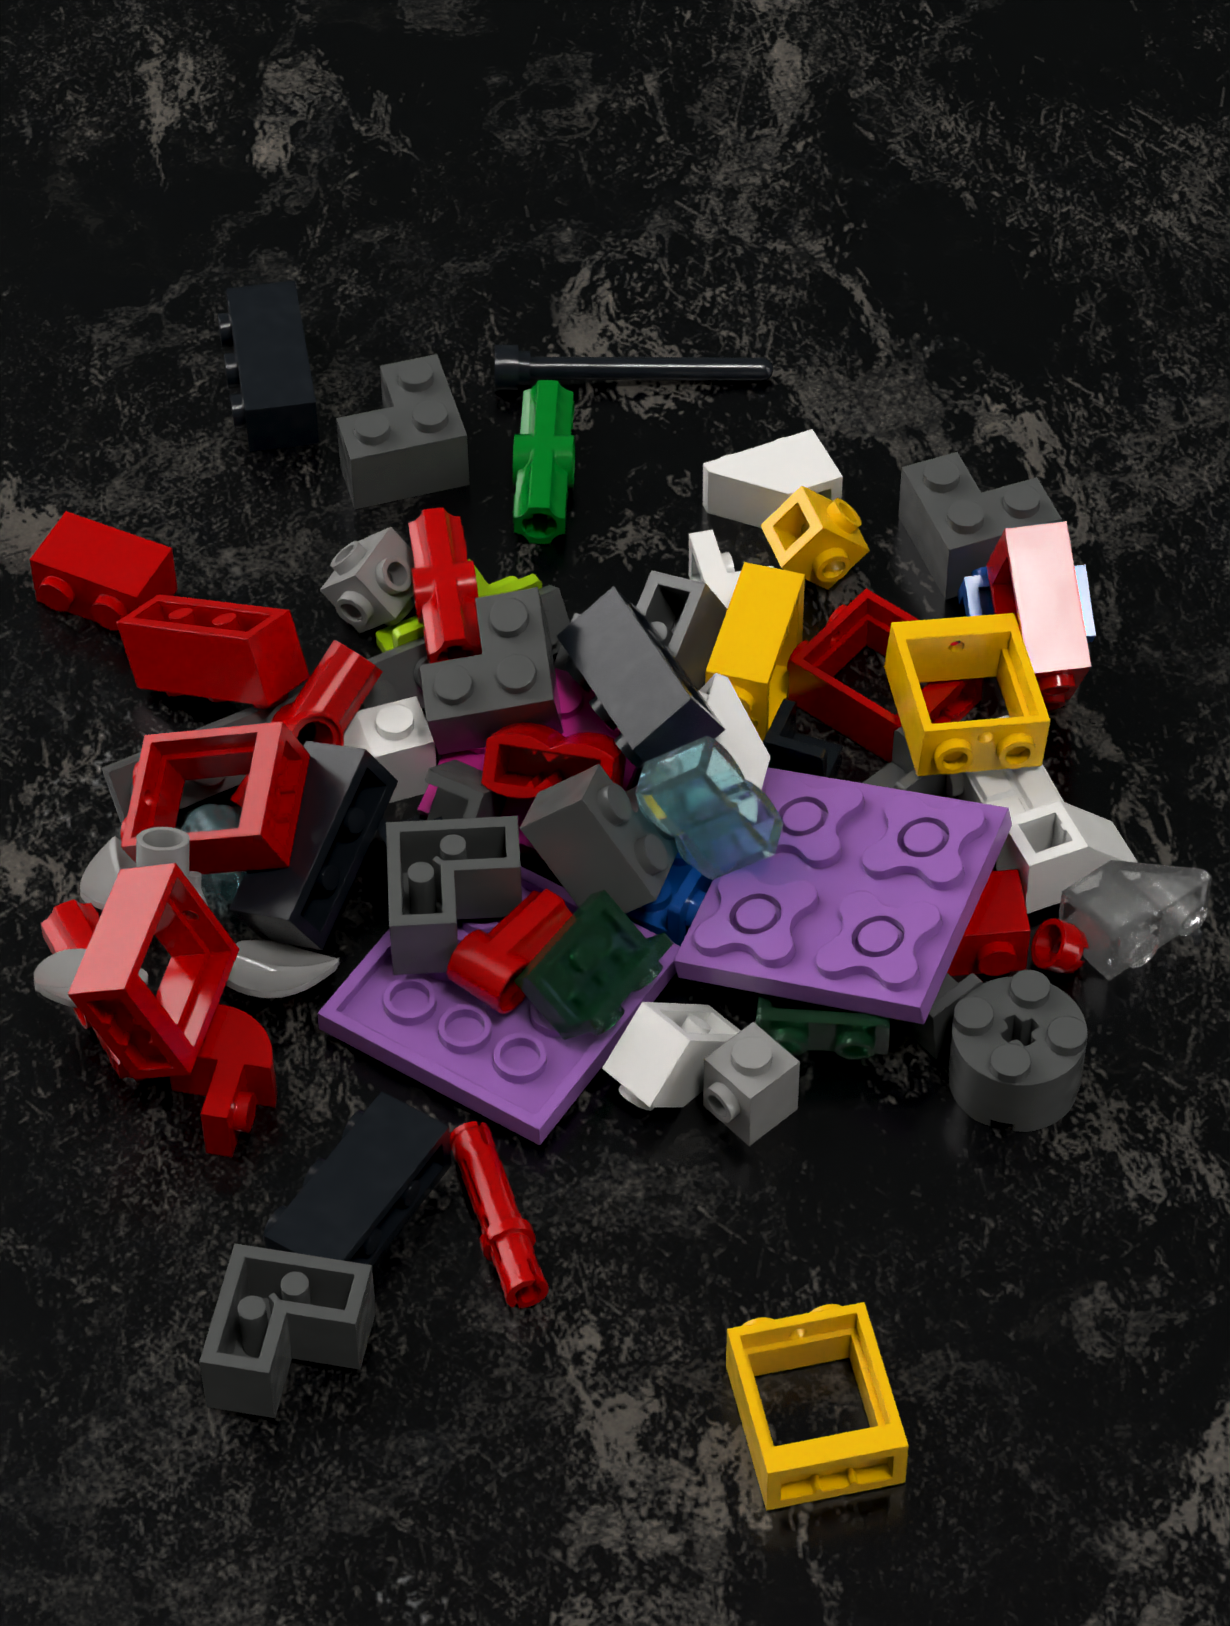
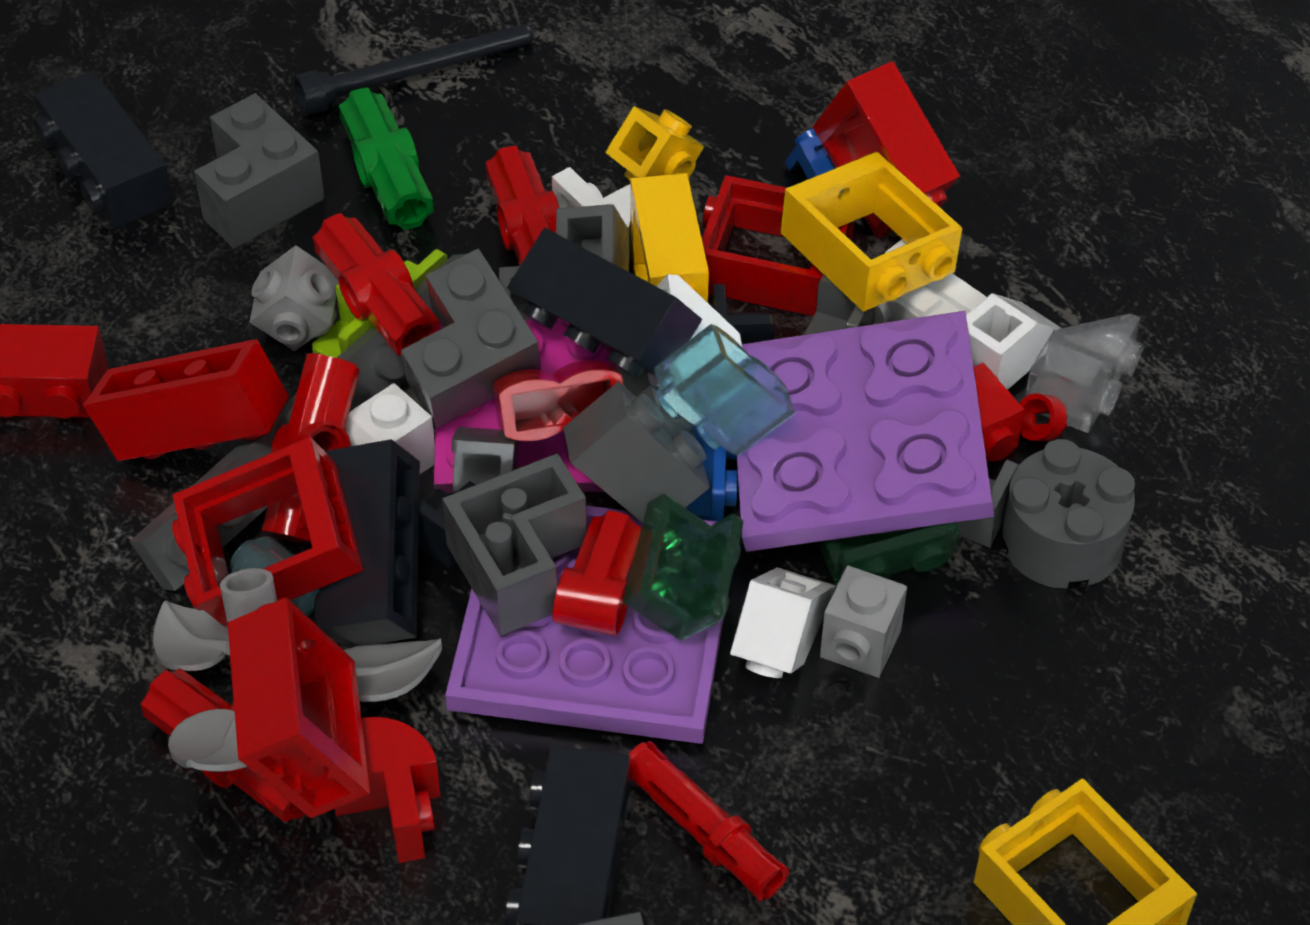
camera: 25 degrees left, 0 degrees up
white slope [703,429,843,528] -> none
dark grey brick [899,452,1062,600] -> none
none -> red piece [485,146,559,266]

